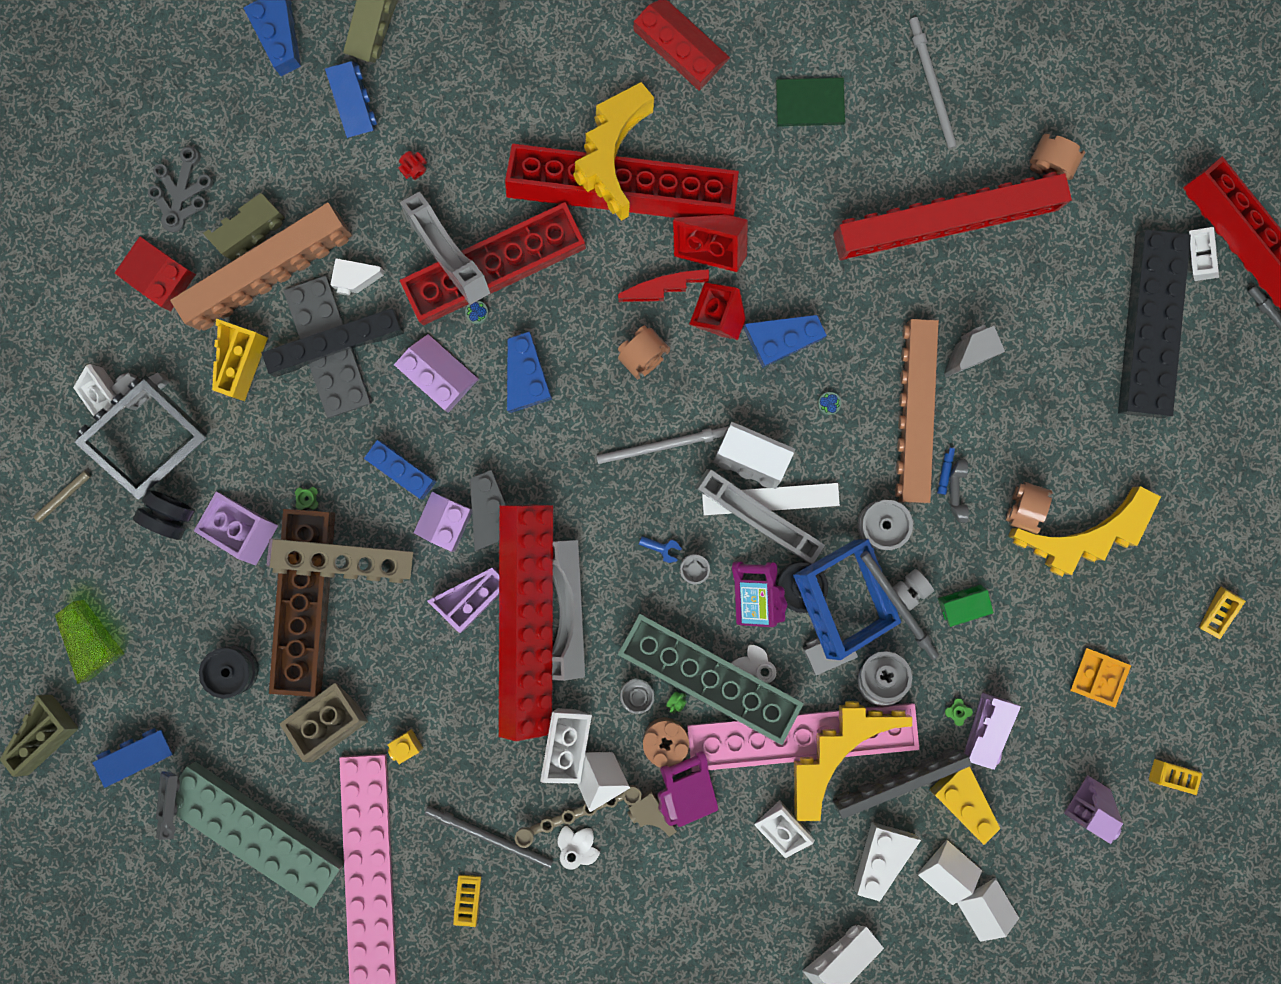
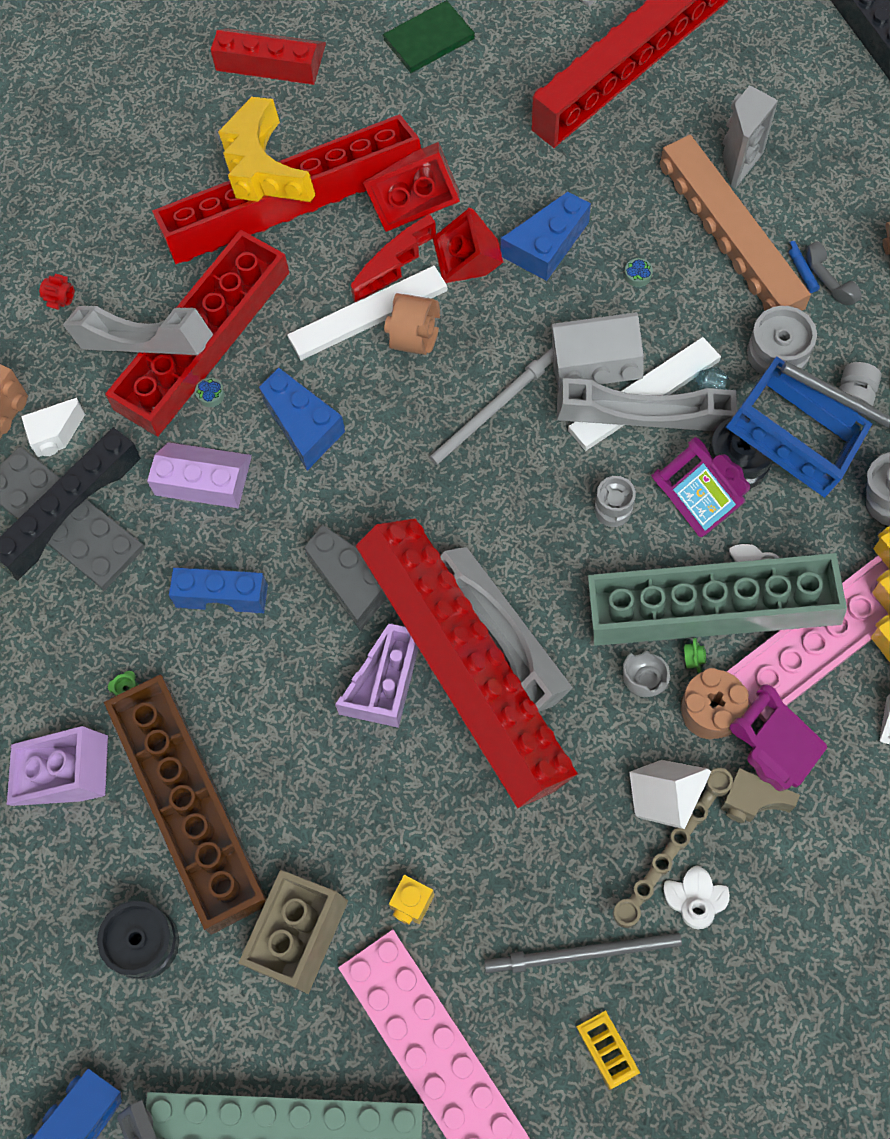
camera: 30 degrees left, 20 degrees down
dark tan brick [266,539,413,583] -> none
lavender slope [414,492,472,552] -> none
white slope [540,708,592,783] -> none
blue bar [639,536,682,563] -> none
light grey arch [802,638,858,675] -> none
none -> white tile [287,266,447,361]
none -> clear light blue piece [694,367,729,392]

